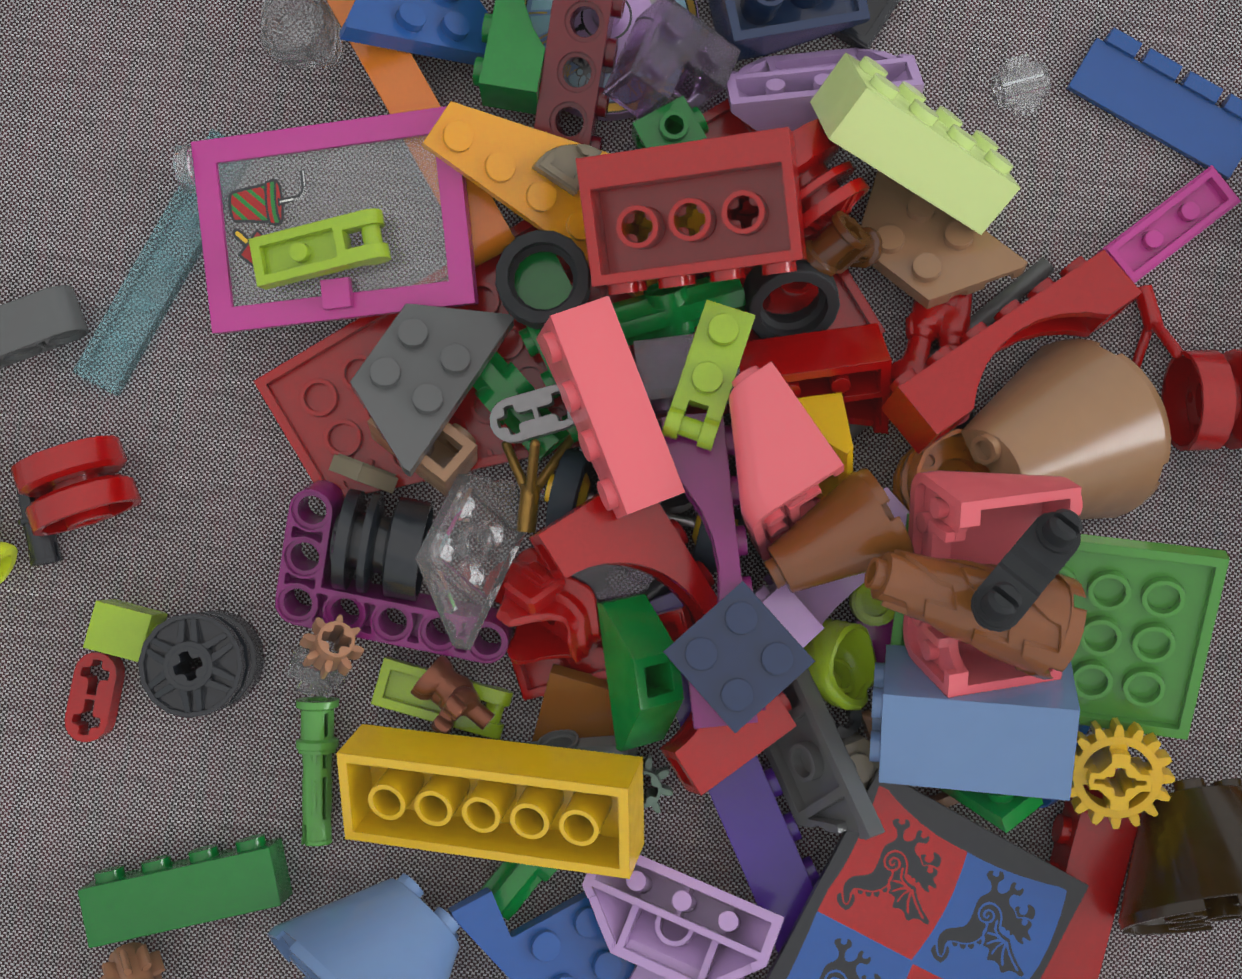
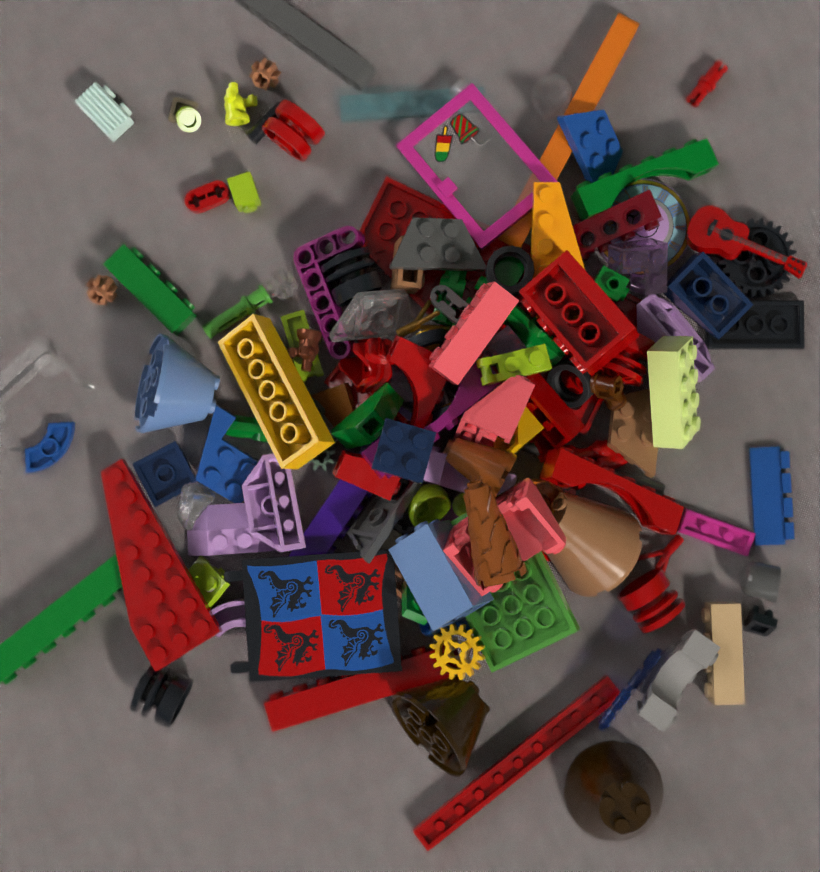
camera: 55 degrees right, 0 degrees up
black wheel [138,610,265,718] -> none
lime plate [248,208,391,290] -> none
nougat gear [299,614,364,679] -> none
dark tan tile [329,453,398,494] -> none
dark tan tile [532,144,602,196] -> none
black piece [971,509,1083,632] -> none
clear gear [991,53,1051,118] -> none

